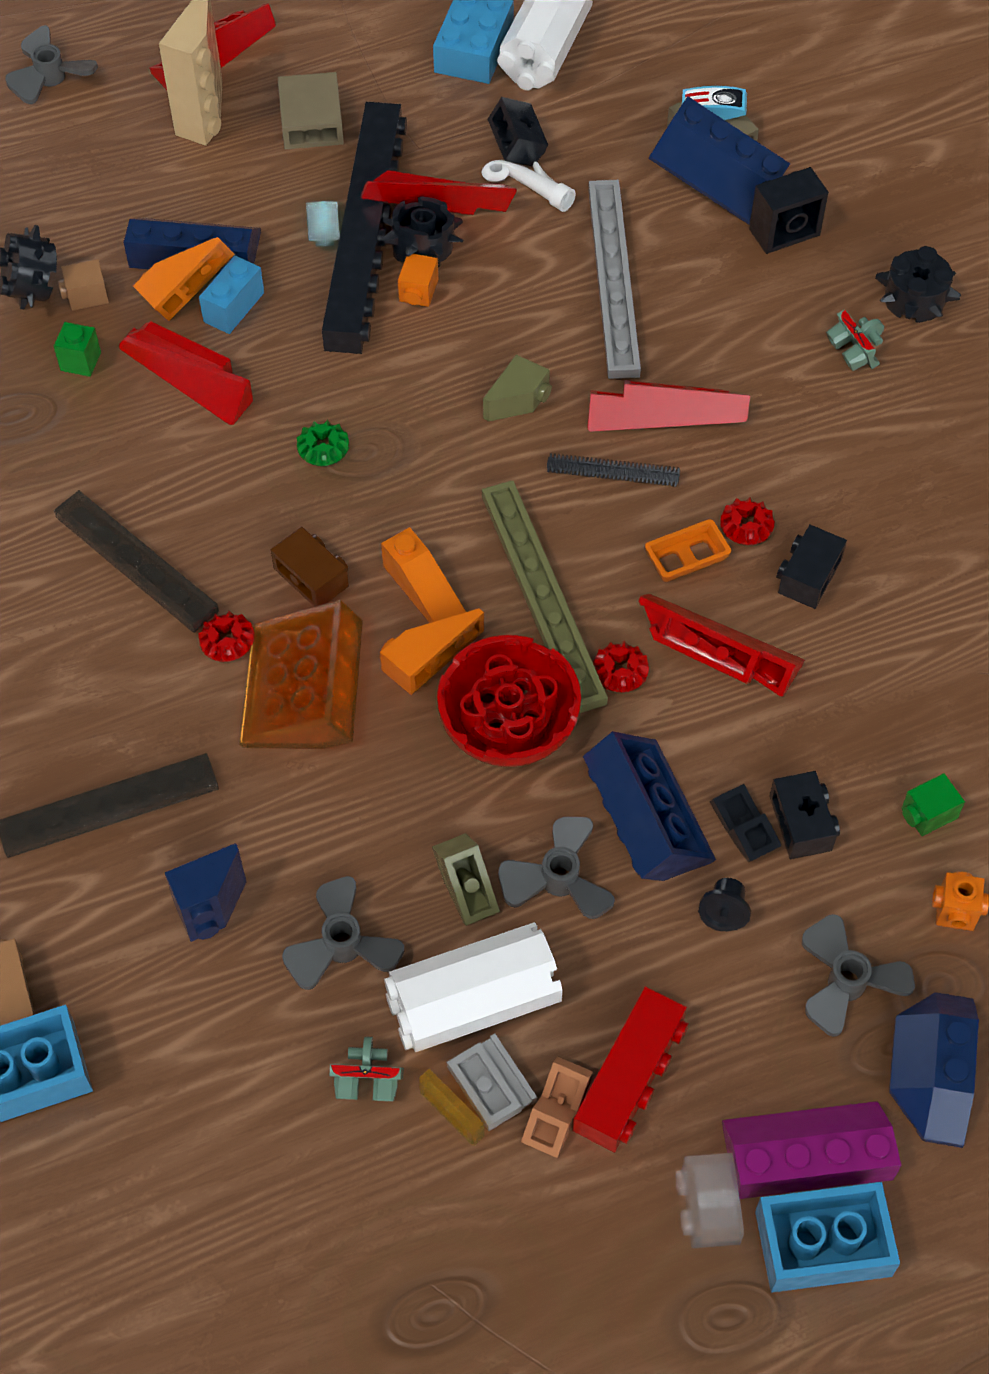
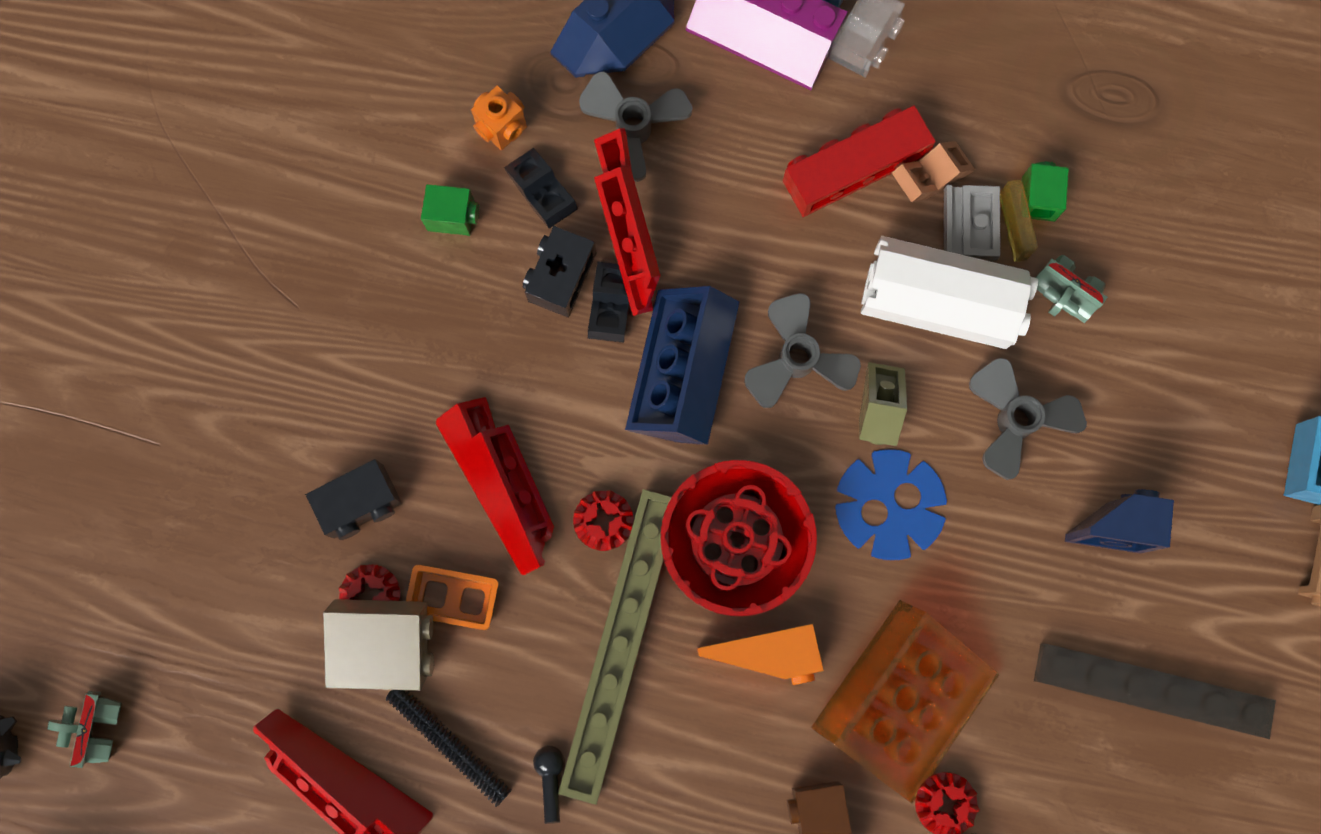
camera: 145 degrees left, 20 degrees up
orange slope [381,527,466,623] -> none
black piece [698,878,751,932] -> none
none -> brick [323,599,434,691]
none -> black slope [504,148,578,229]
none -> black bar [533,746,564,824]
none -> red wedge [594,128,661,316]
none -> blue piece [835,450,947,560]
none -> green brick [1019,161,1069,222]

